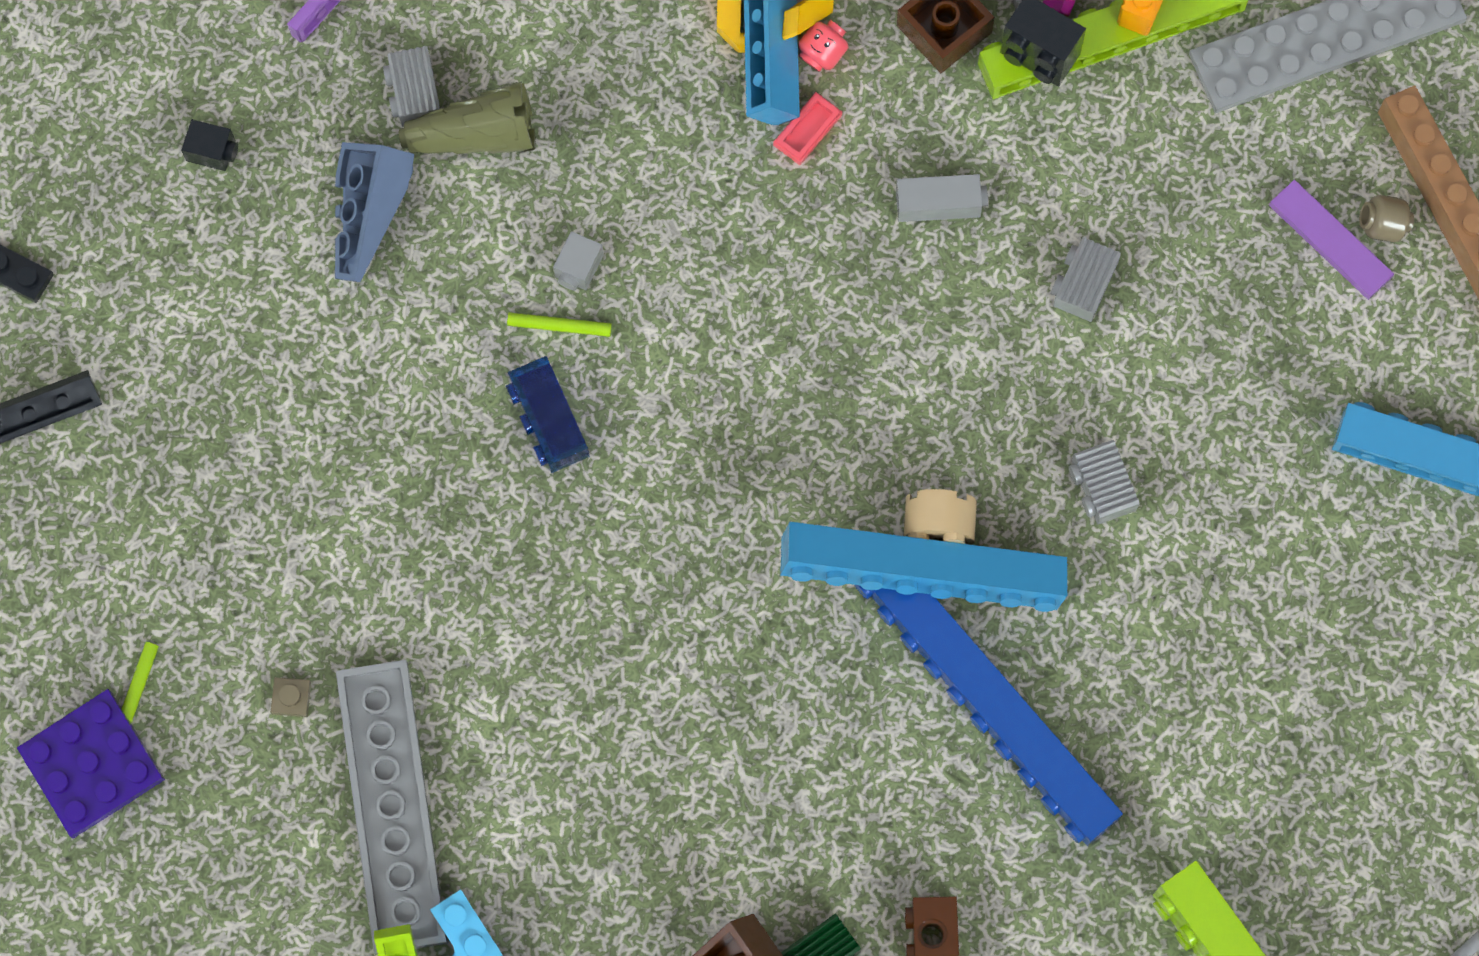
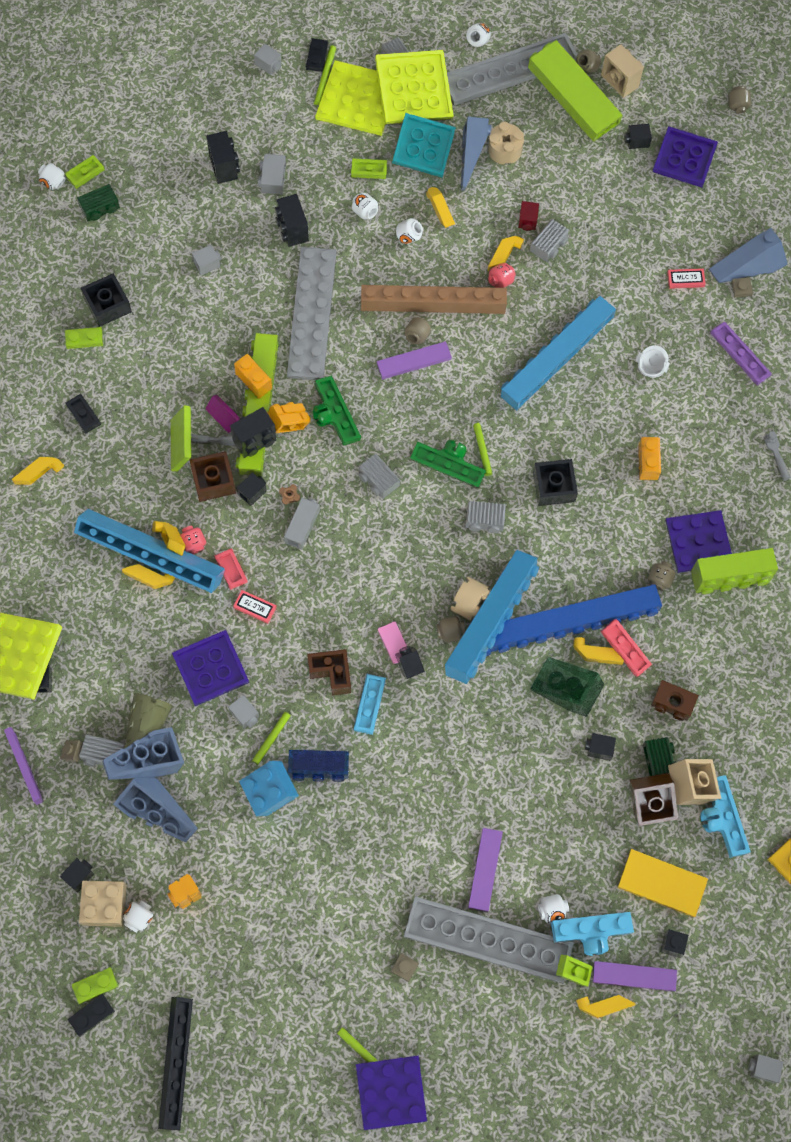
camera: 70 degrees left, 5 degrees down
none -> dark tan plate [60,740,83,762]
none -> lime plate [71,967,119,1005]
none -> tan brick [79,881,127,927]
none -> sand blue wedge [102,727,184,780]
none -> white head [123,900,153,933]
none -> light orange brick [167,874,202,909]
none -> dark purple plate [172,630,249,706]
none -> tile [233,590,277,624]
none -> black brick [236,472,267,506]
none -> dark azure brick [239,761,299,817]
none -> light orange brick [267,402,311,433]
none -> medium nougat plate [279,484,300,505]
none -> reddish brown brick [307,649,351,696]
none -> green plate [312,376,361,446]
none -> medium azure tile [354,674,386,735]
none -> bright pink tile [378,622,407,665]
none -> black brick [395,646,425,679]
none -> green plate [410,440,486,489]
none -> dark tan head [437,616,466,643]
none -> medium lavender tile [468,828,503,912]
none -> lime bar [473,423,493,476]
none -> clear green slope [530,657,604,717]
none -> black brick [533,459,578,506]
none -> white head [538,894,569,924]
none -> yellow piece [573,637,624,665]
none -> black brick [585,733,616,761]
none -> coral tile [600,619,652,677]
none -> light orange brick [638,437,661,480]
none -> dark tan head [648,561,676,591]
none -> dark purple plate [665,510,732,573]

